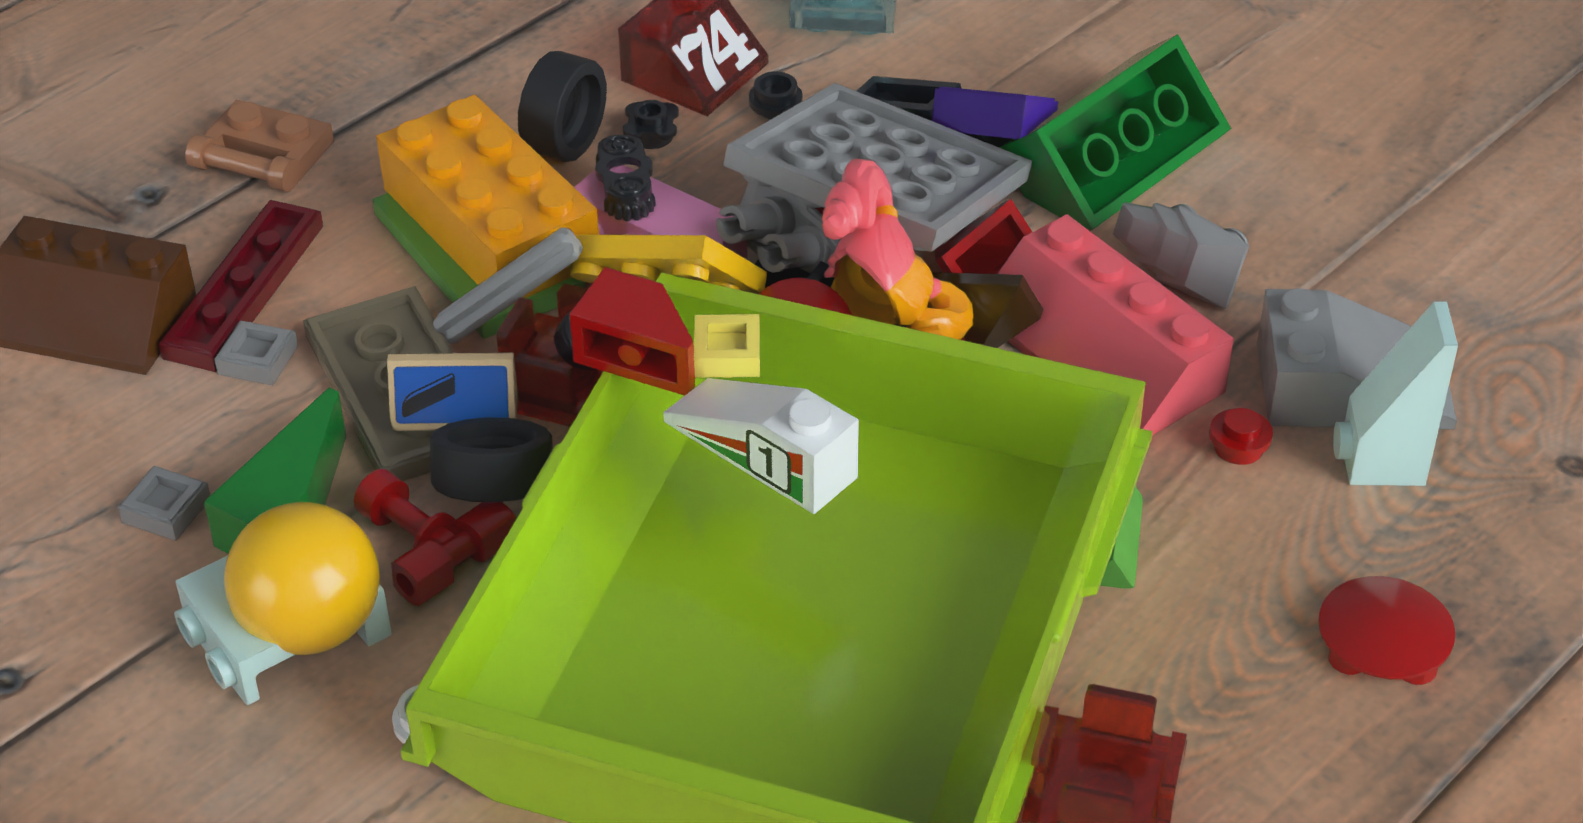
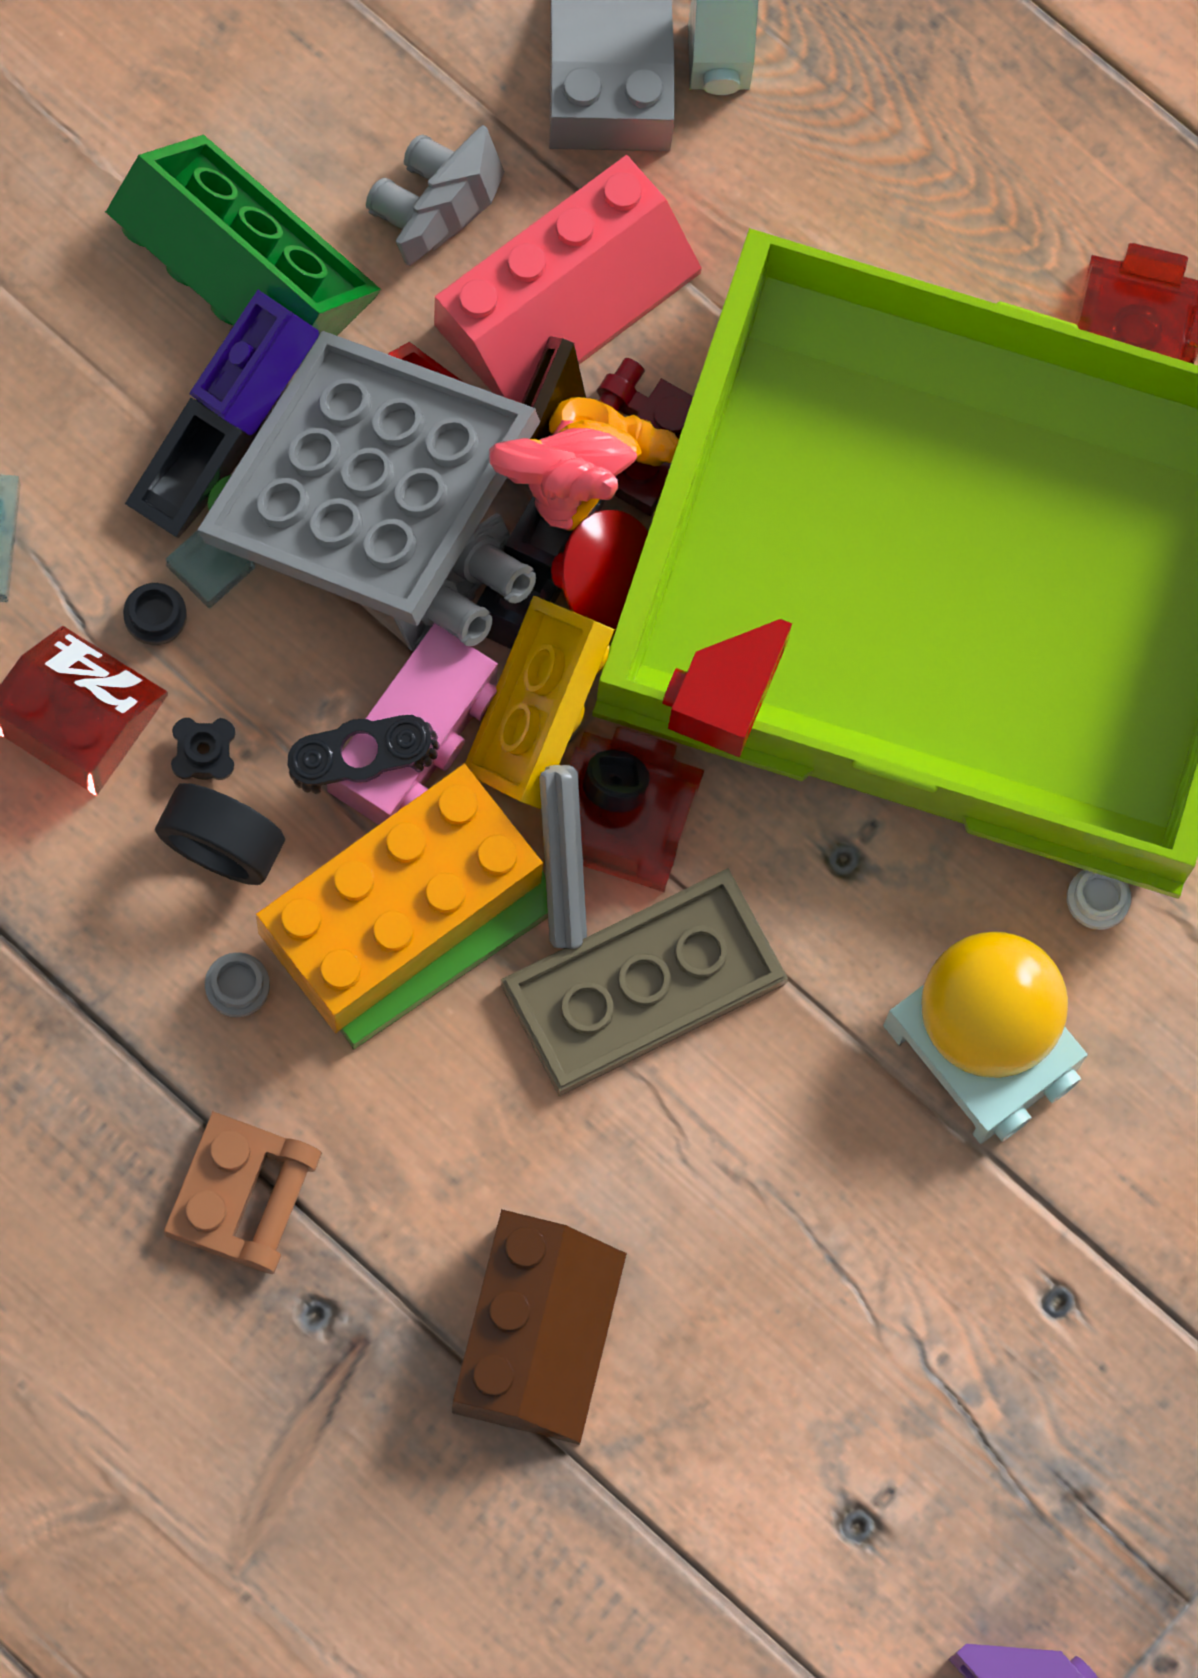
camera: 100 degrees left, 30 degrees up
light grey tile [118,466,210,541] -> none
dark red tile [159,200,323,372] -> none
green slope [204,387,347,554] -> none
light grey tile [215,320,298,386] -> none
red bar [353,469,516,606] -> none
slope [387,353,518,431] -> none
black tyre [430,417,553,503] -> none
white slope [663,378,859,514] -> none
light yellow plate [694,314,760,378] -> none
red plate [1209,408,1273,465] -> none
red dish [1318,576,1455,685] -> none

